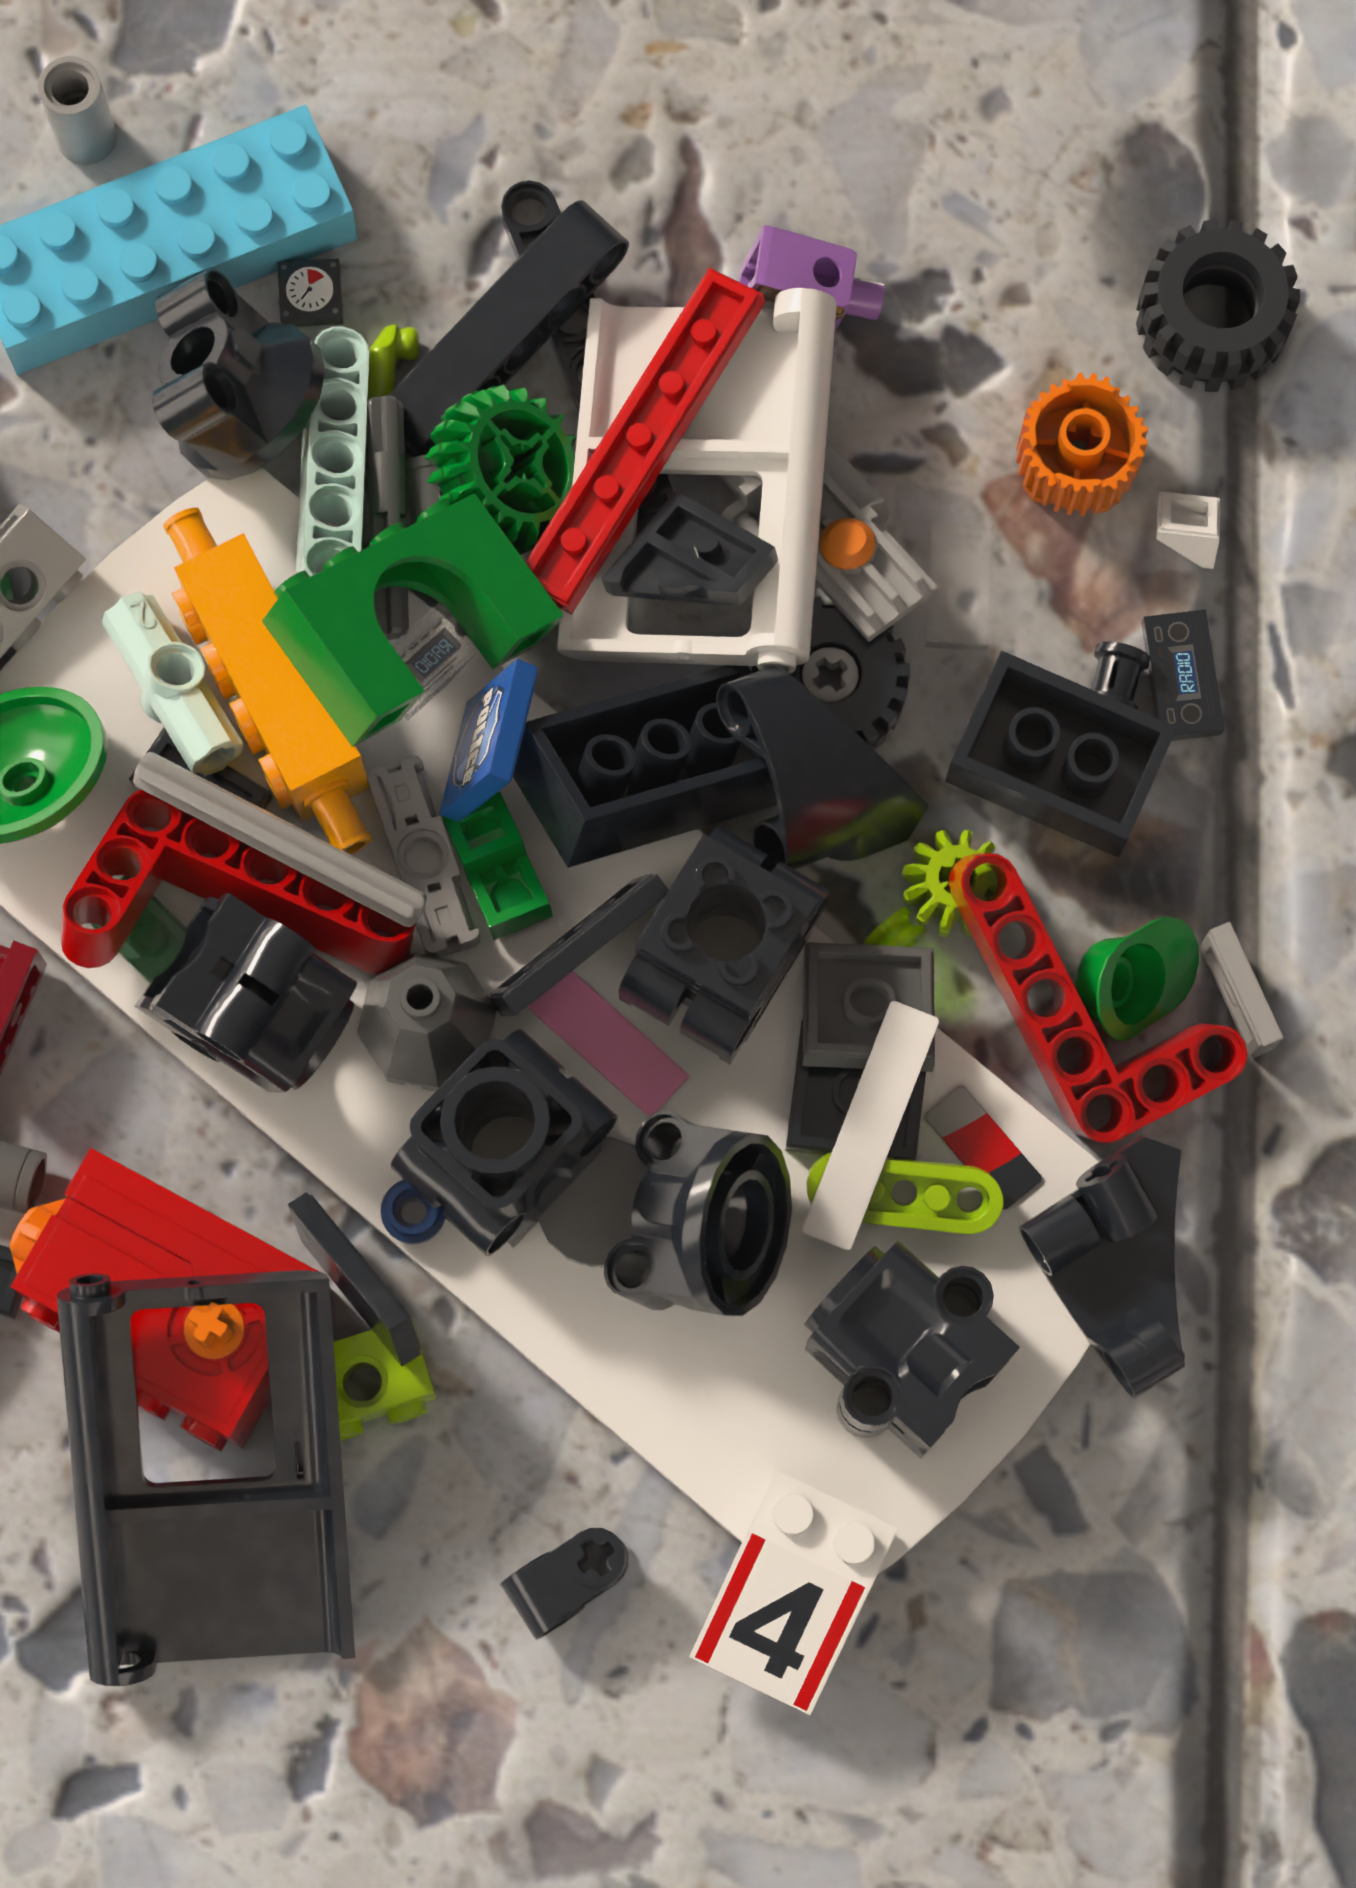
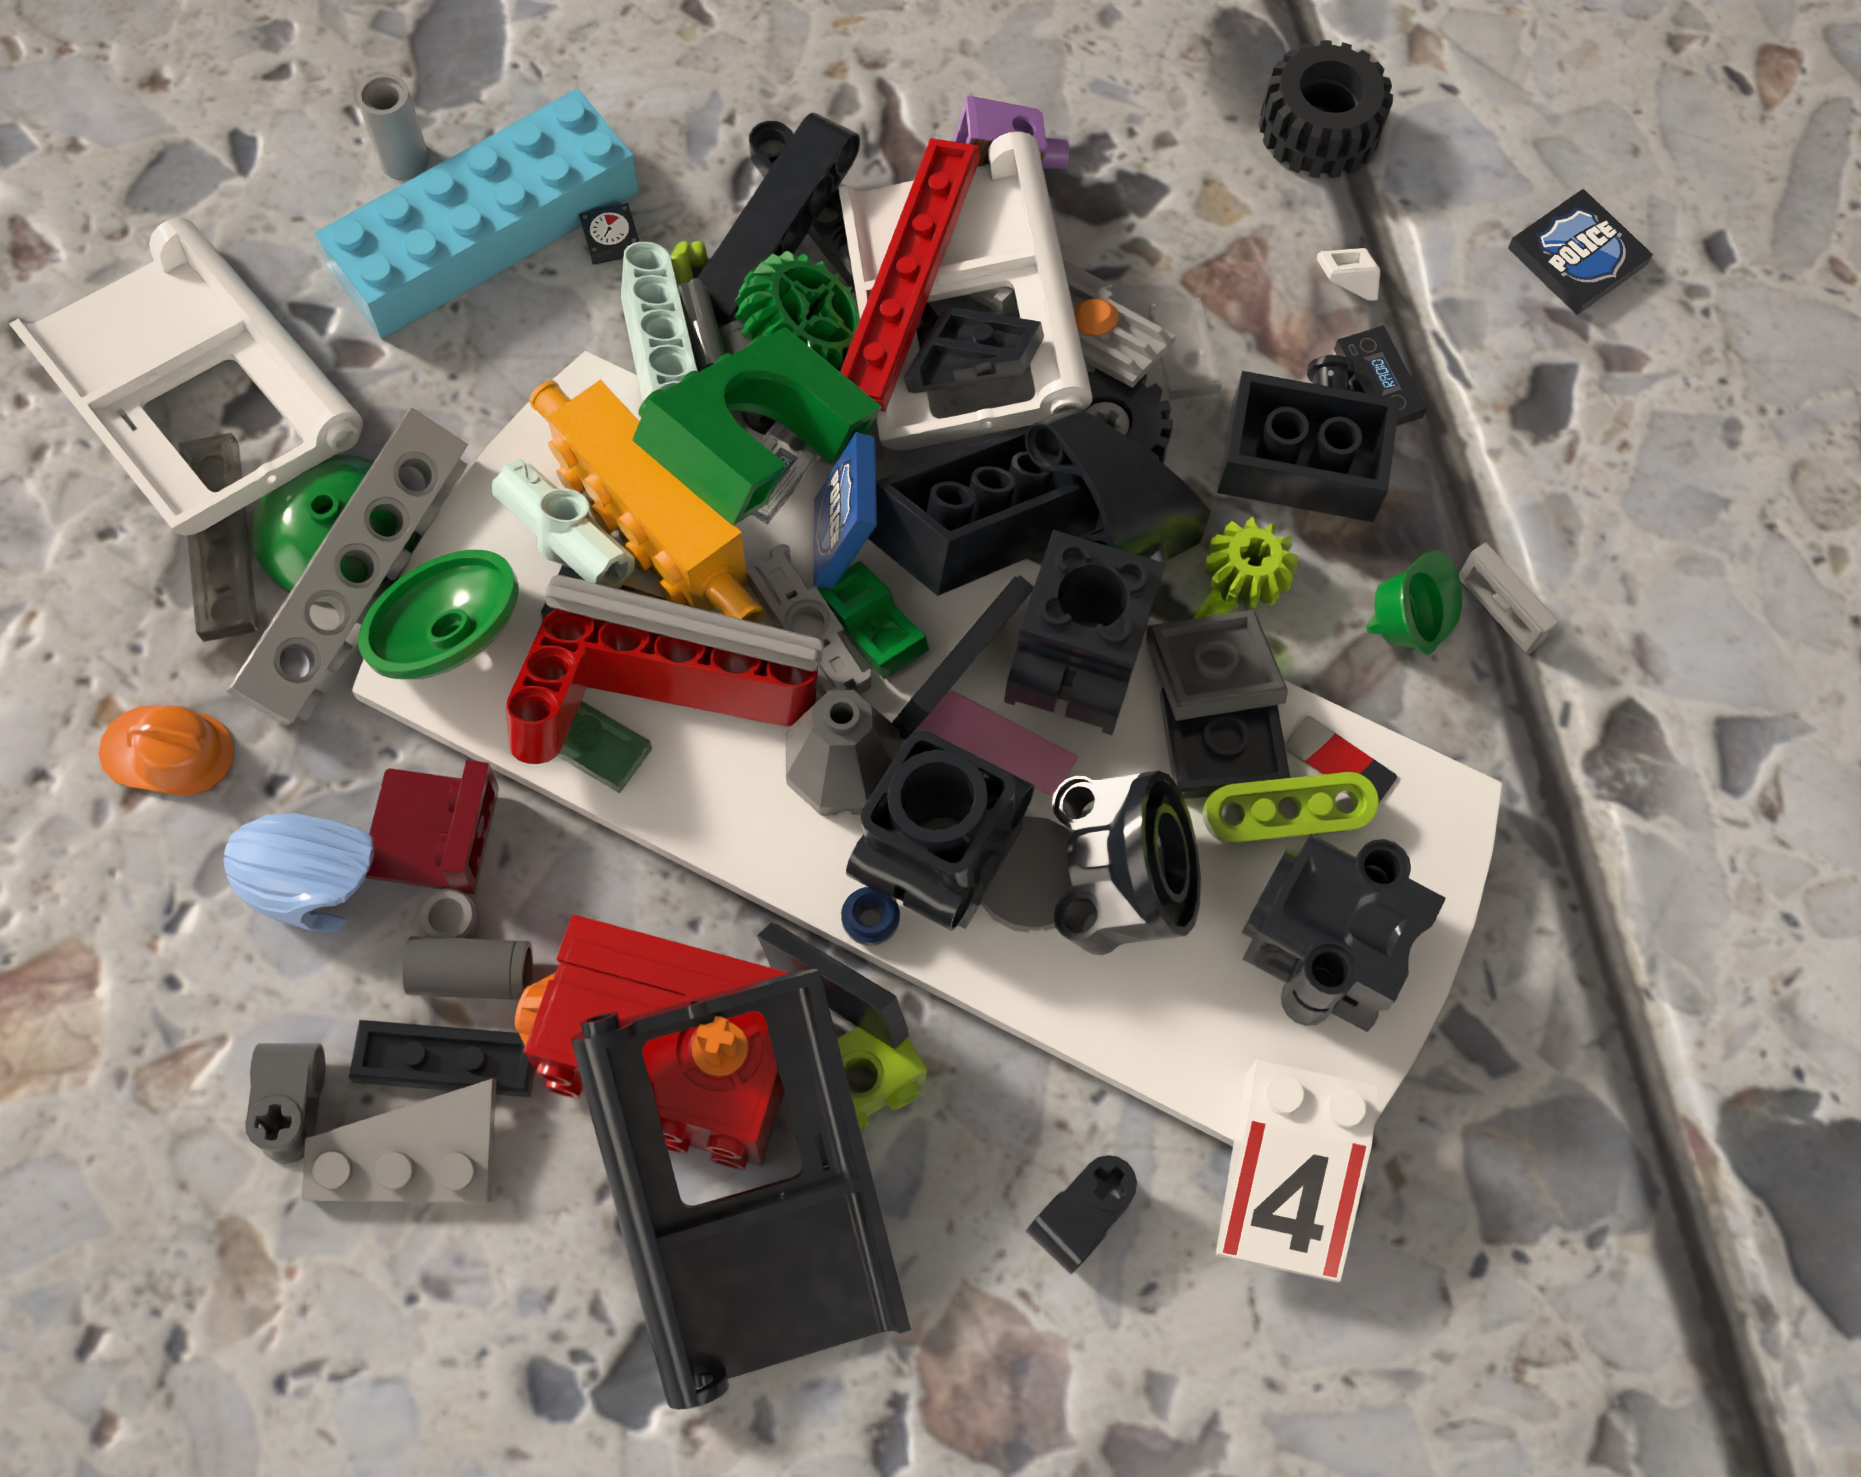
camera: 15 degrees left, 10 degrees down
black piece [134,893,357,1093] -> none
black piece [152,268,326,480] -> none
white sticker [802,1001,939,1250] -> none
red beam [949,853,1248,1143] -> none
orange brick [1016,373,1148,516] -> none
black panel [1019,1135,1185,1399] -> none

